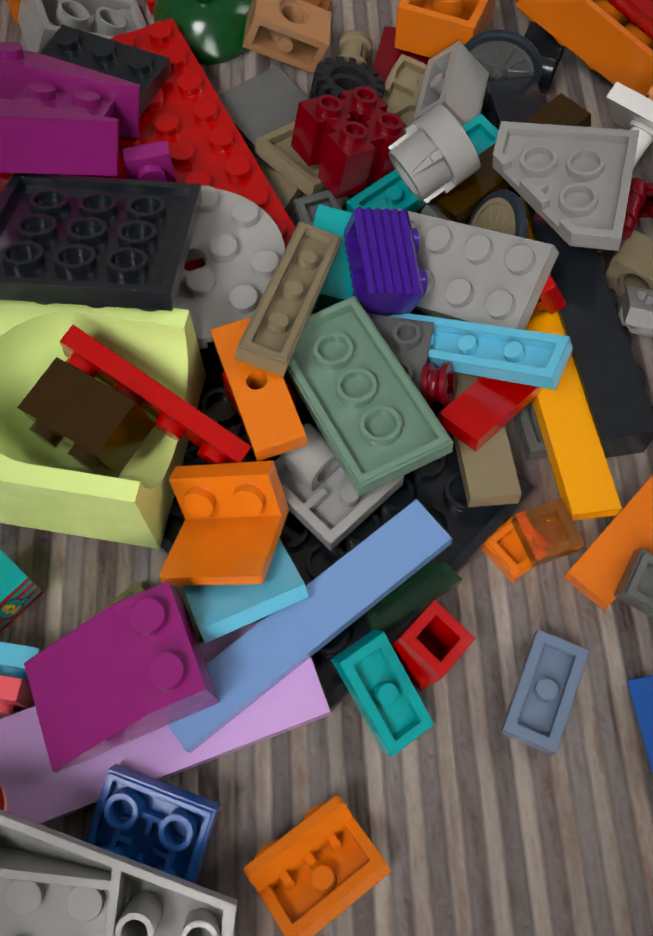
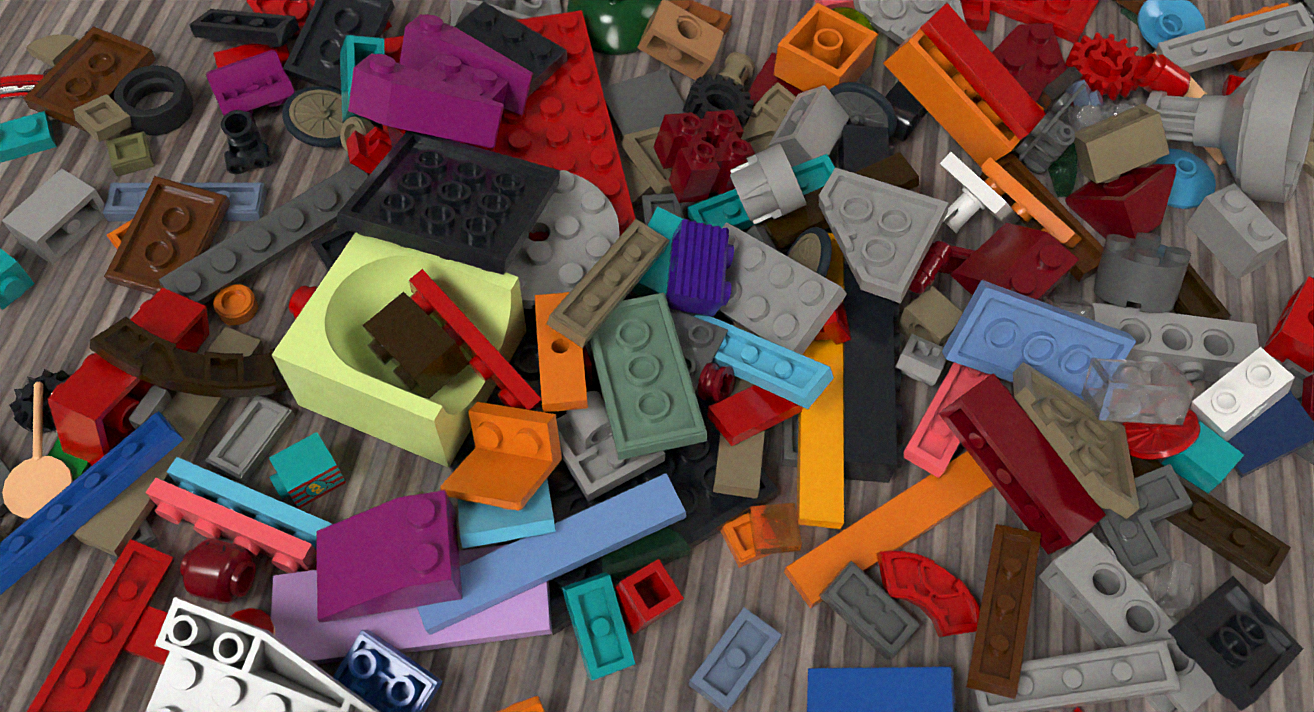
camera: 10 degrees right, 5 degrees down
magenta plate [122,140,176,182] -> none

